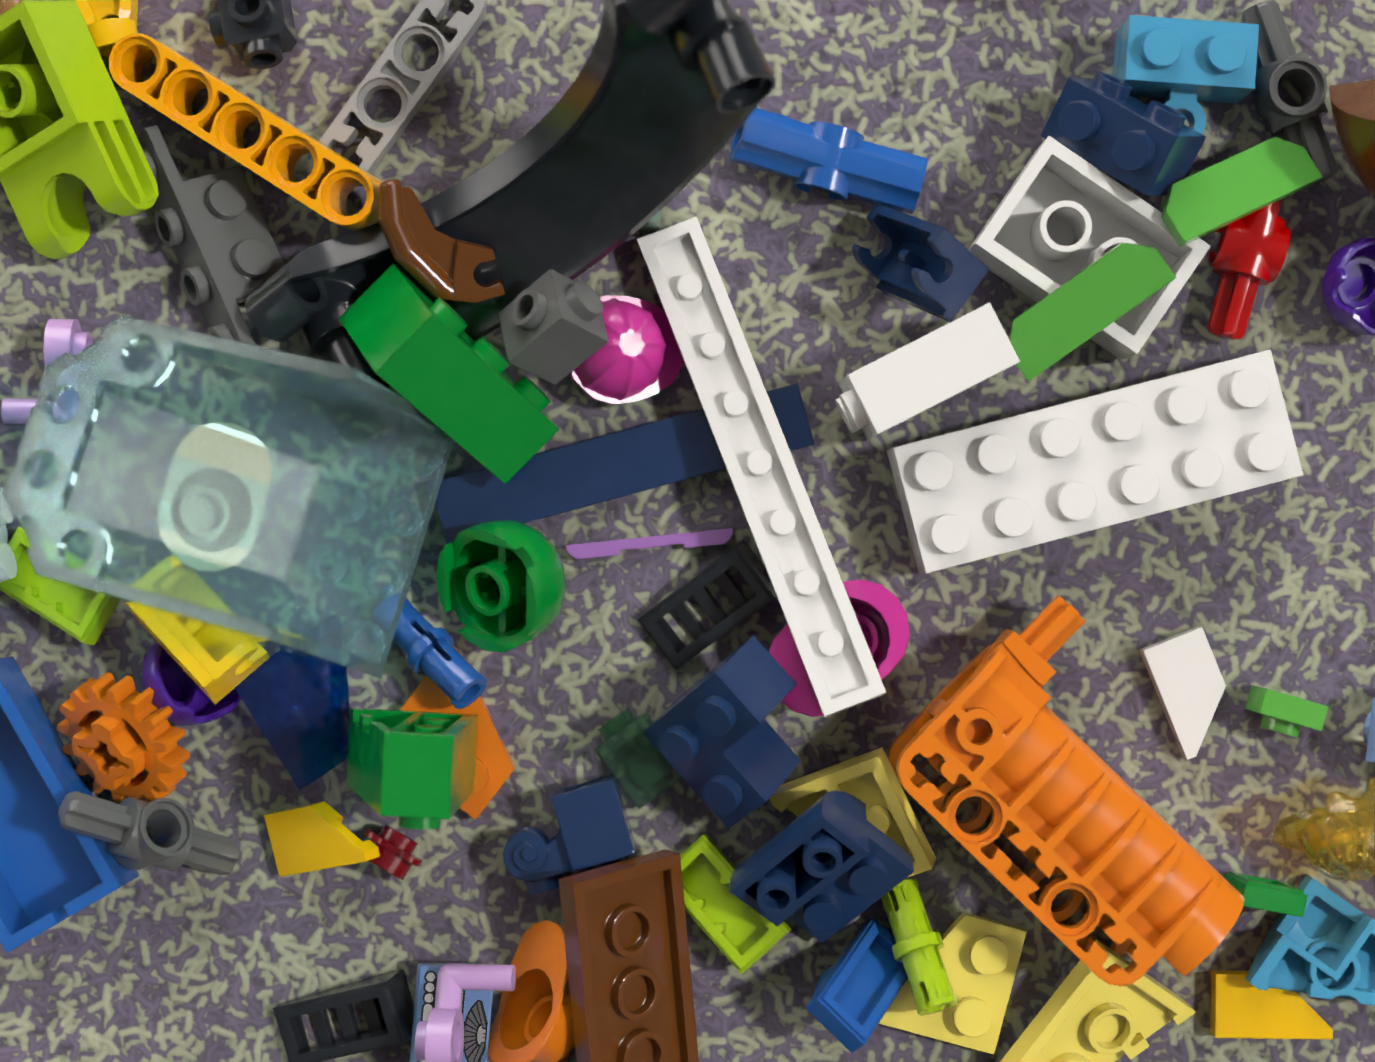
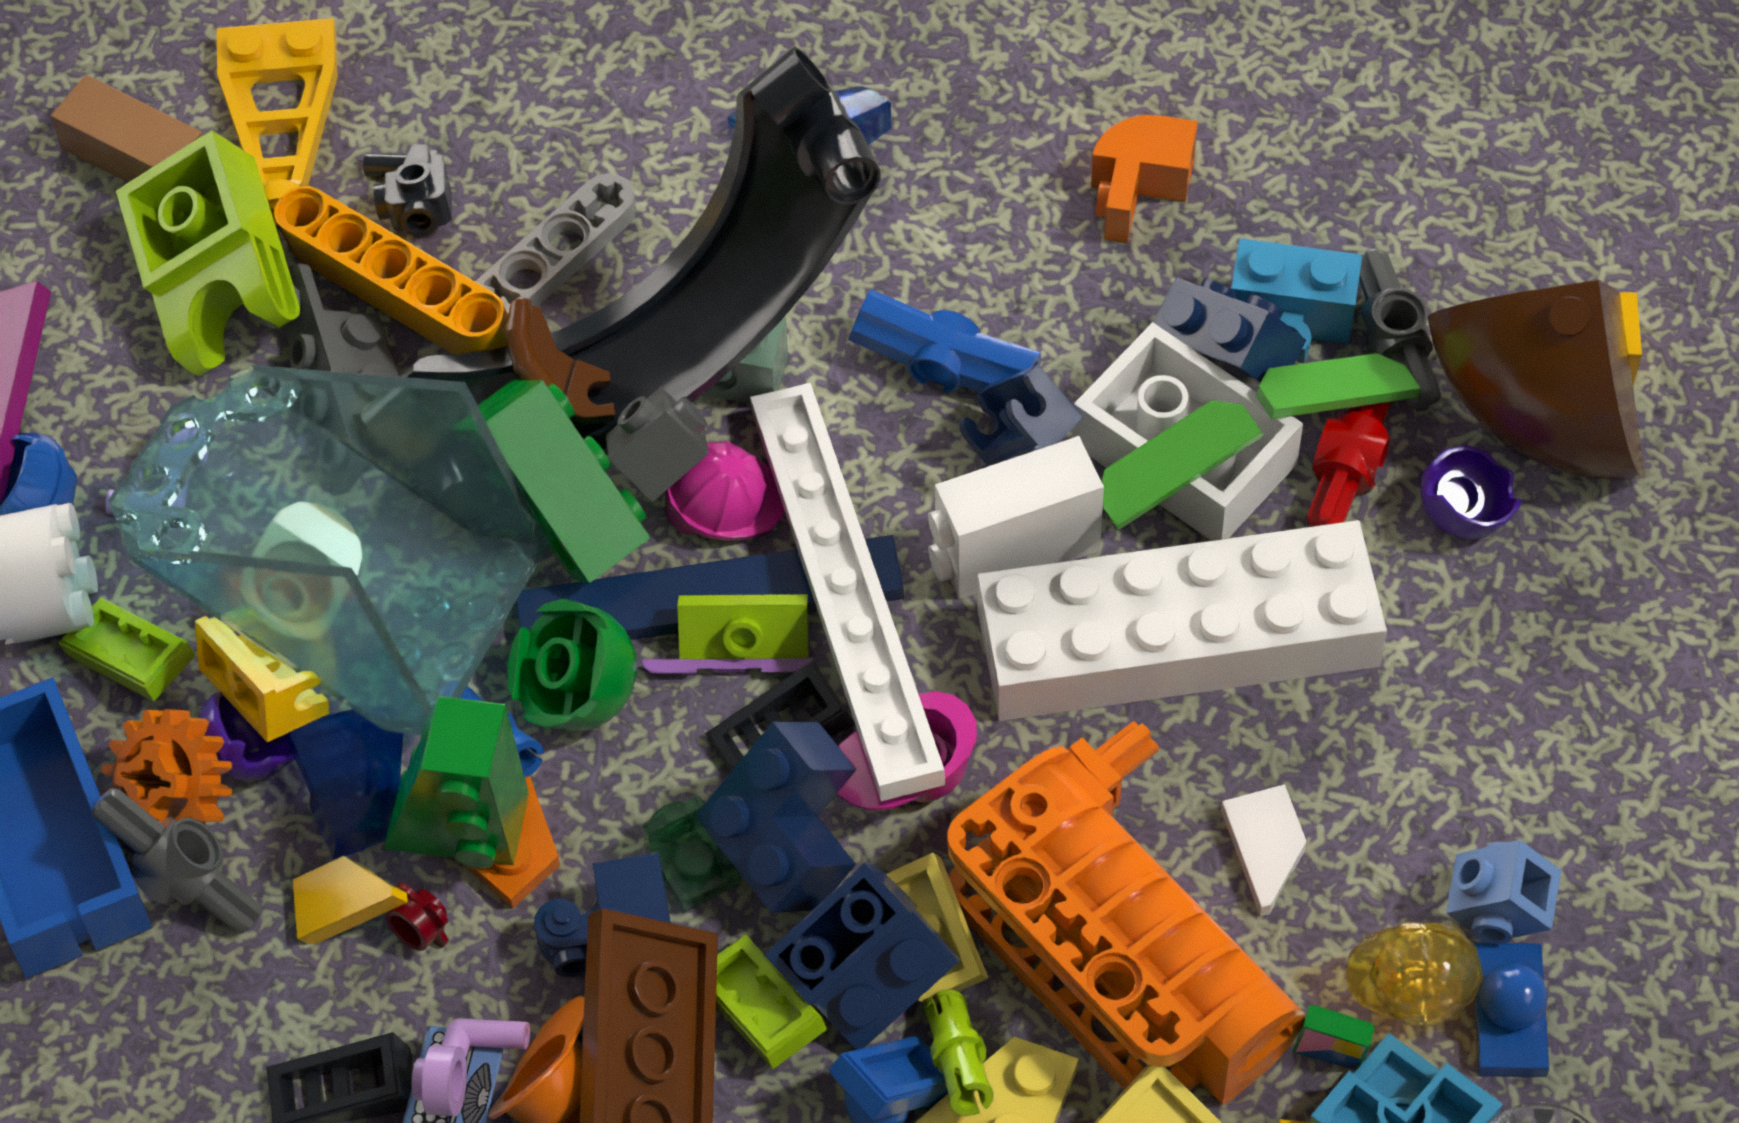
camera: 10 degrees right, 30 degrees down
bright green plate [1245,685,1329,738] -> none
none -> lime plate [677,594,809,659]

